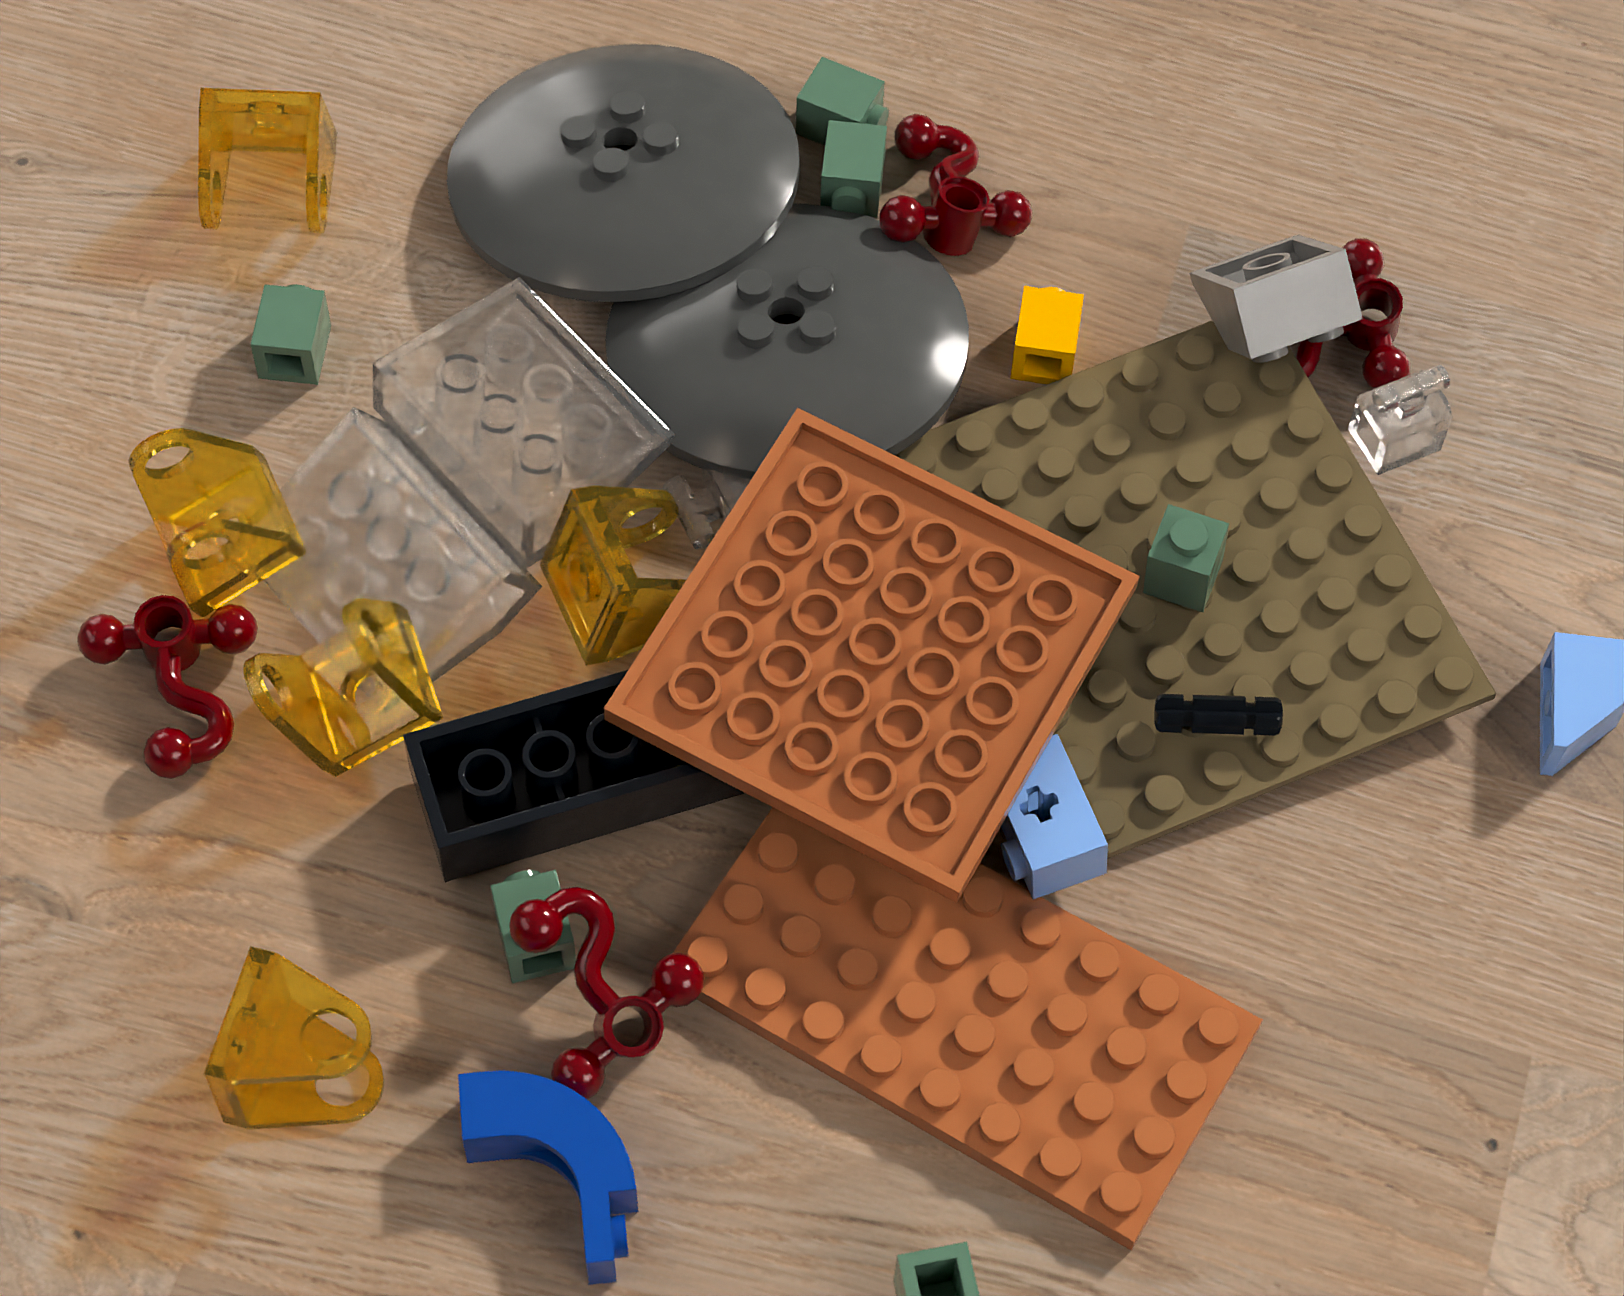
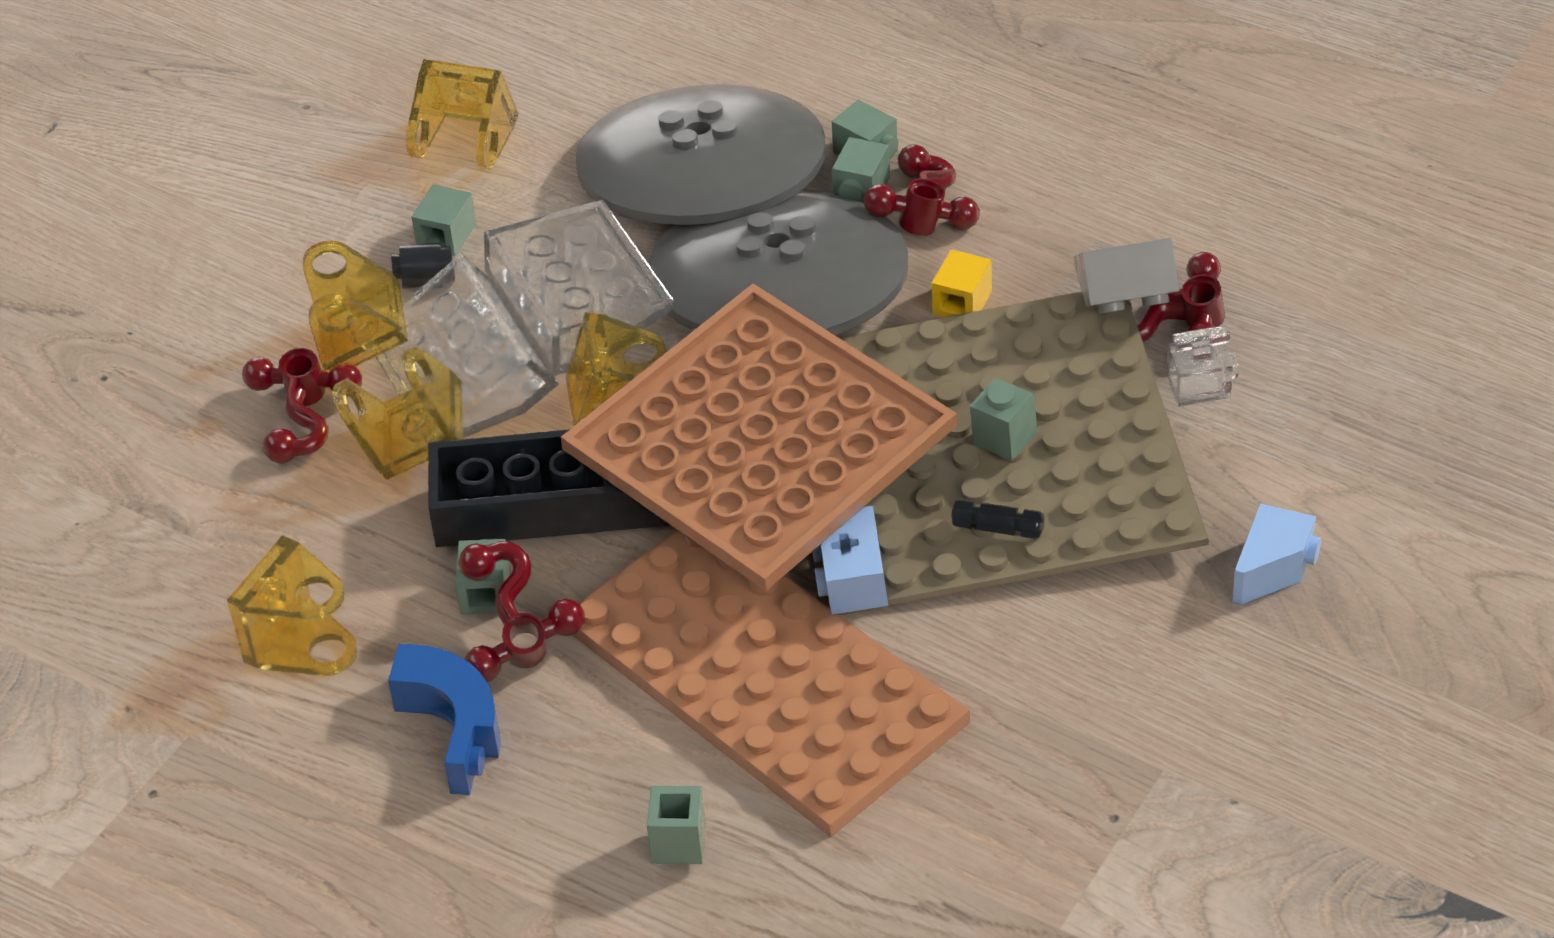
camera: 20 degrees right, 15 degrees down
none -> black brick [391,242,453,288]

